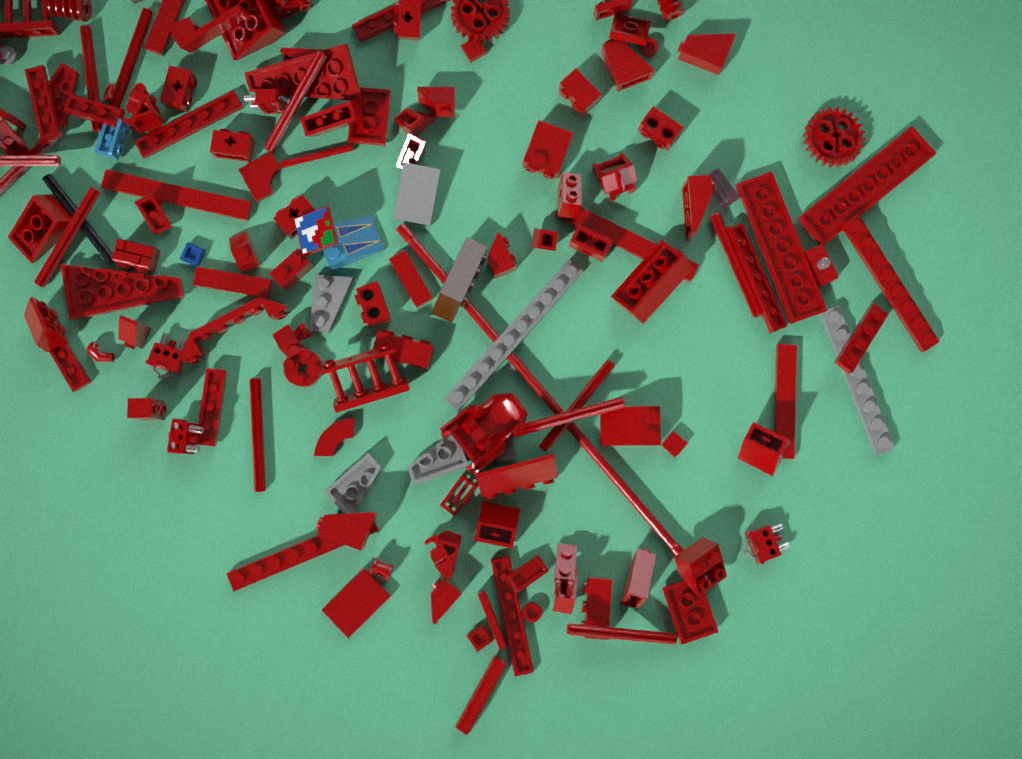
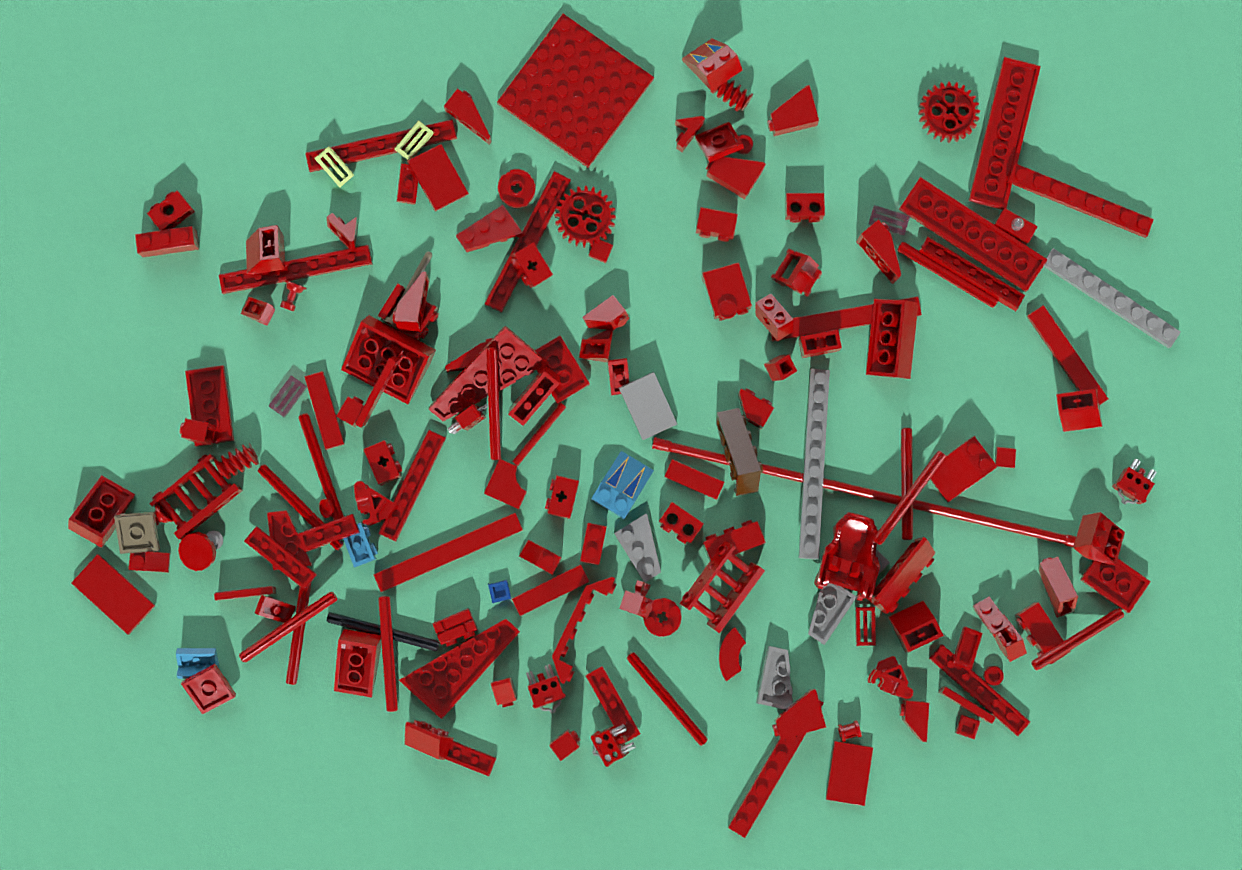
camera: 40 degrees left, 0 degrees up
red arm [87,342,115,362] -> none
red slope [135,193,172,235] -> none
red brick [210,128,255,162] -> none
tile [294,206,339,256] -> none
red brick [455,655,508,735] -> none
red plate [834,303,889,374] -> none

